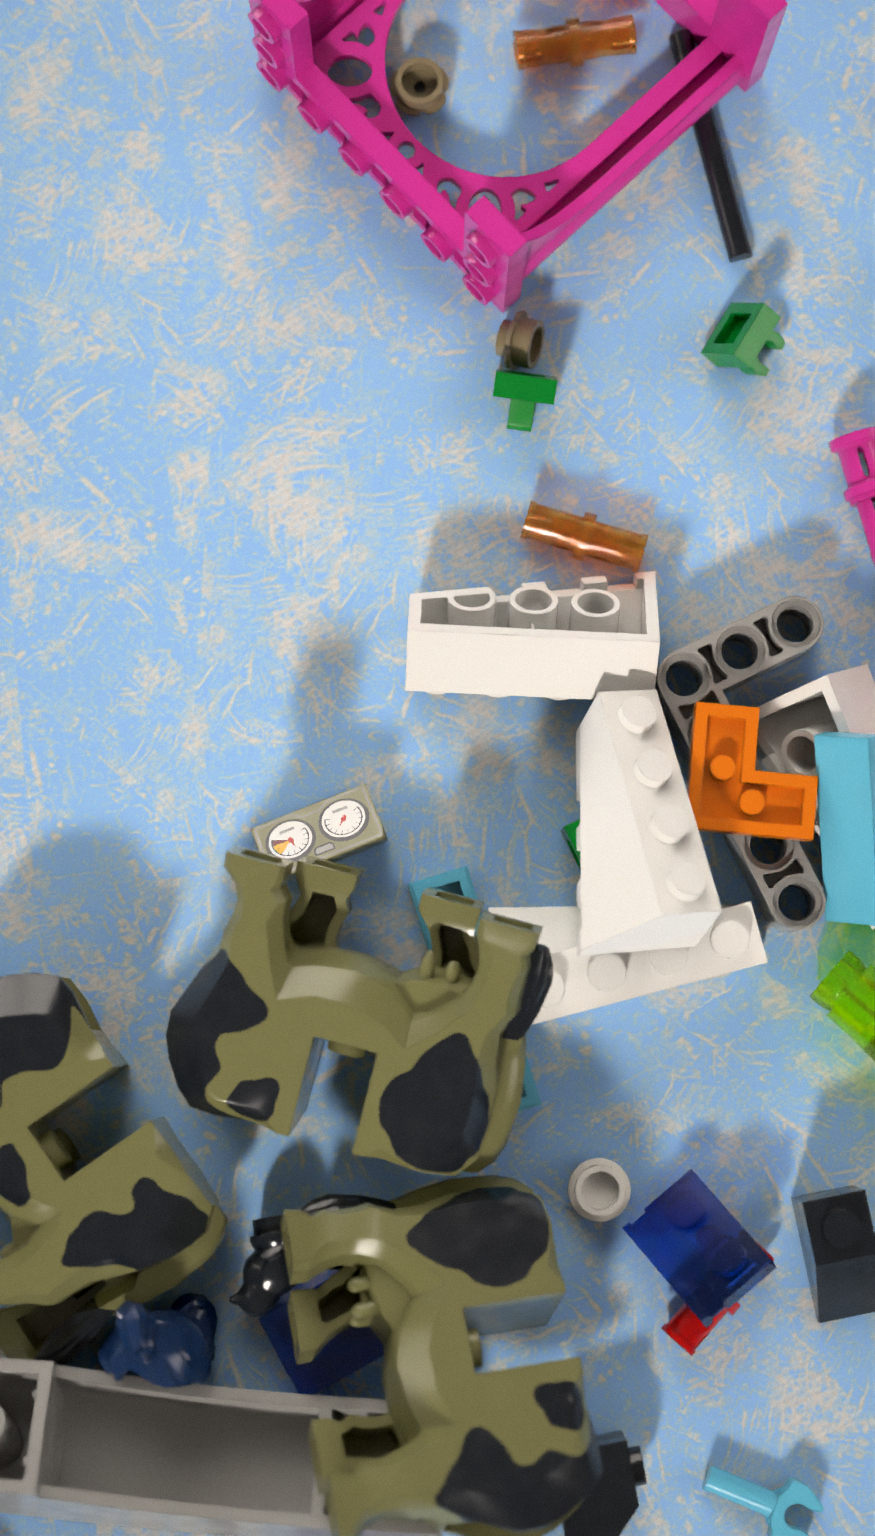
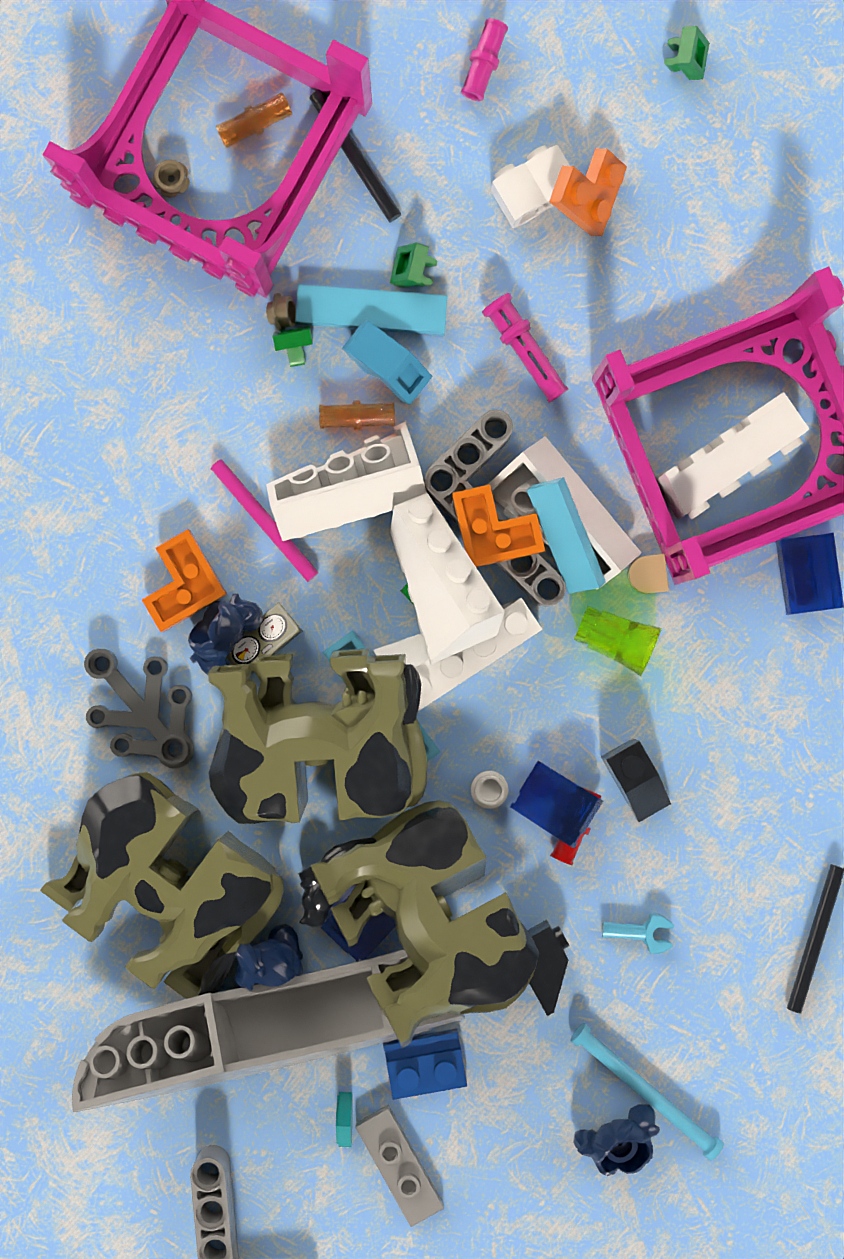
camera: 15 degrees left, 5 degrees up
none -> dark grey plant [84,649,194,769]
none -> orange plate [142,529,228,633]
none -> dark blue hair [188,594,263,675]
none -> dark pink bar [210,459,319,582]
none -> medium azure tile [295,284,448,336]
none -> dark azure slope [342,320,433,405]

